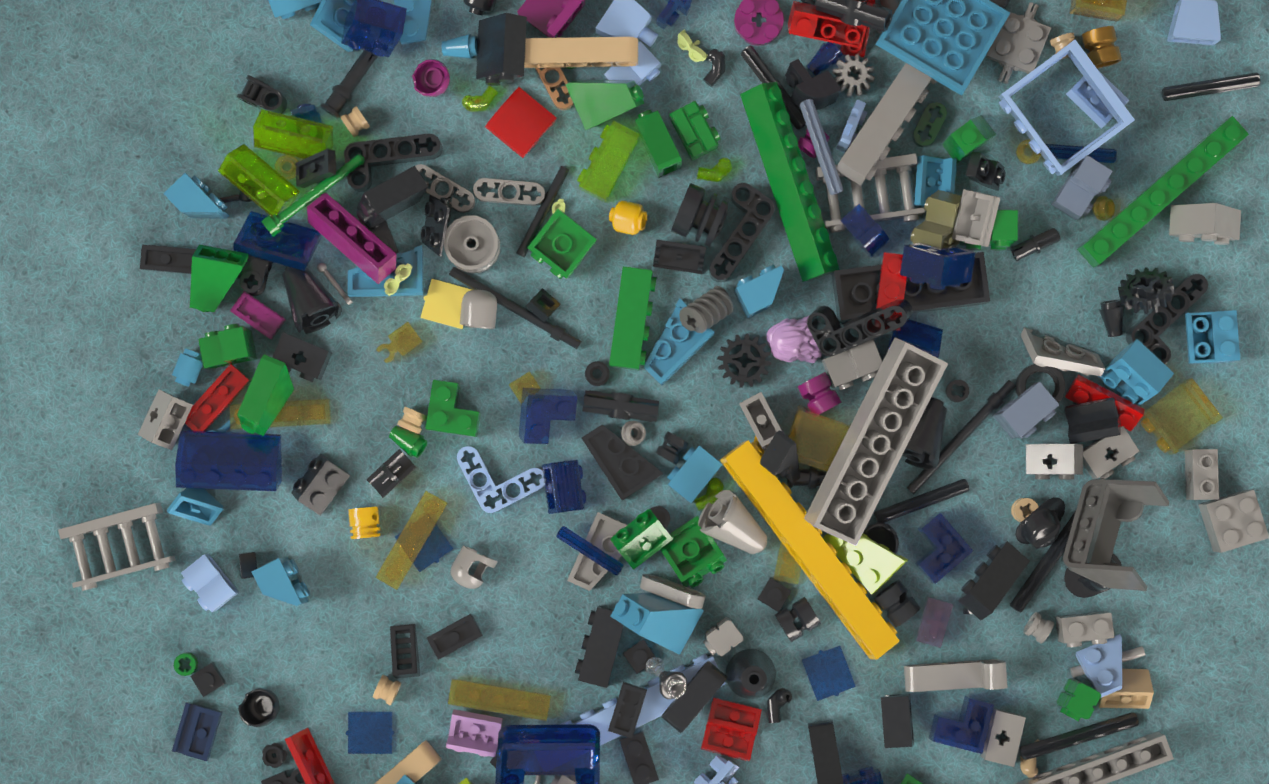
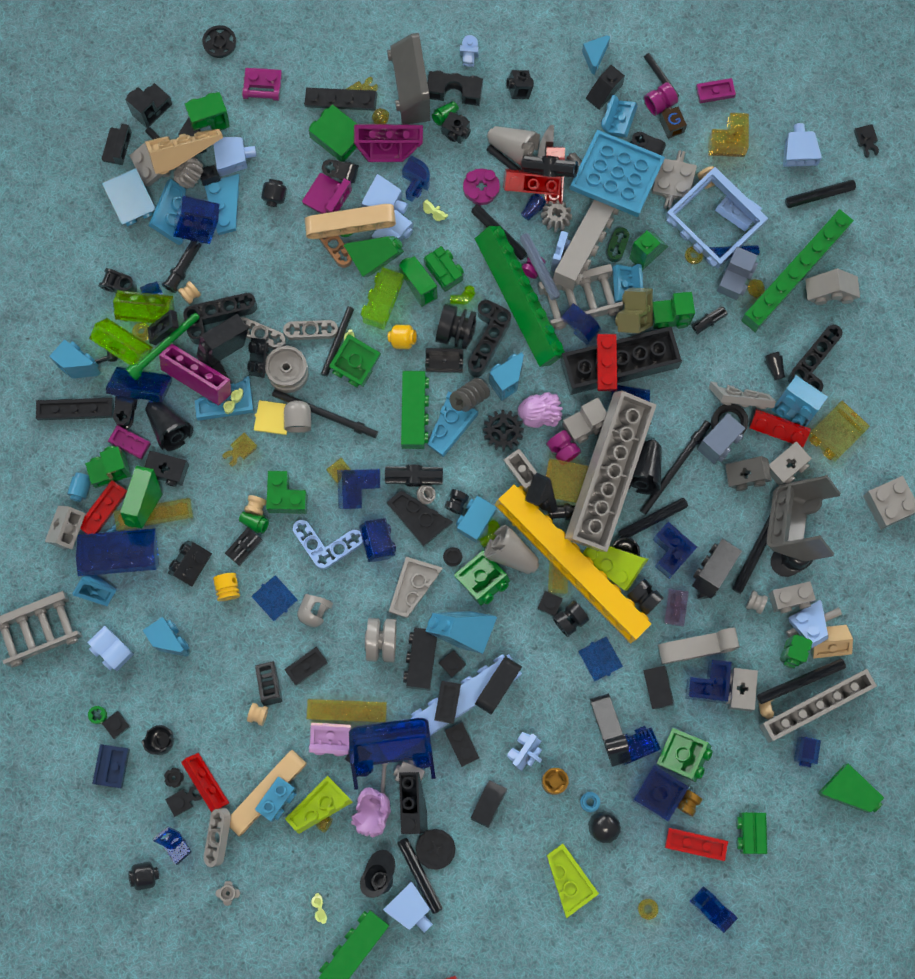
camera: 10 degrees left, 10 degrees down
green slope [189,244,248,312] -> none
black slope [239,552,257,579] -> none
light grey hinge [317,263,353,305] -> none
clear blue piece [346,712,395,754] -> none
clear yellow plate [375,491,448,590] -> none
magenta hair [412,59,450,97] -> none
dark azure cone [442,34,478,59] -> none
clear neon green arm [462,86,499,112] -> none
black brick [476,13,527,86] -> none
red slope [485,87,557,158] -> none
black plate [526,288,561,322] -> none
clear blue axle [556,526,624,576] -> none
black plate [585,361,610,386] -> none
green bracket [610,509,673,570] -> none
light grey beam [640,574,706,609] -> none
clear piece [646,657,687,699] -> none
red slope [701,698,762,761] -> none
black arm [703,49,725,87] -> none
light grey brick [703,617,743,656] -> none
black cone [726,649,776,699] -> none
black arm [767,688,792,723] -> none
black brick [785,59,842,110] -> none
black beam [807,299,913,357] -> none
clear blue brick [900,243,976,290] -> none
black bush [946,380,969,402] -> none
light grey hinge [952,189,1000,247] -> none
black slope [966,151,1006,191] -> none
tan wheel [1011,498,1039,522] -> none
black piece [1015,497,1065,549] -> none
black panel [1064,398,1121,444] -> none
pearl gold wheel [1082,26,1122,68] -> none
black gear [1118,267,1175,314] -> none
dark azure slope [1185,310,1240,364] -> none
light grey brick [1185,449,1219,500] -> none
none -> light grey wheel [365,618,397,662]

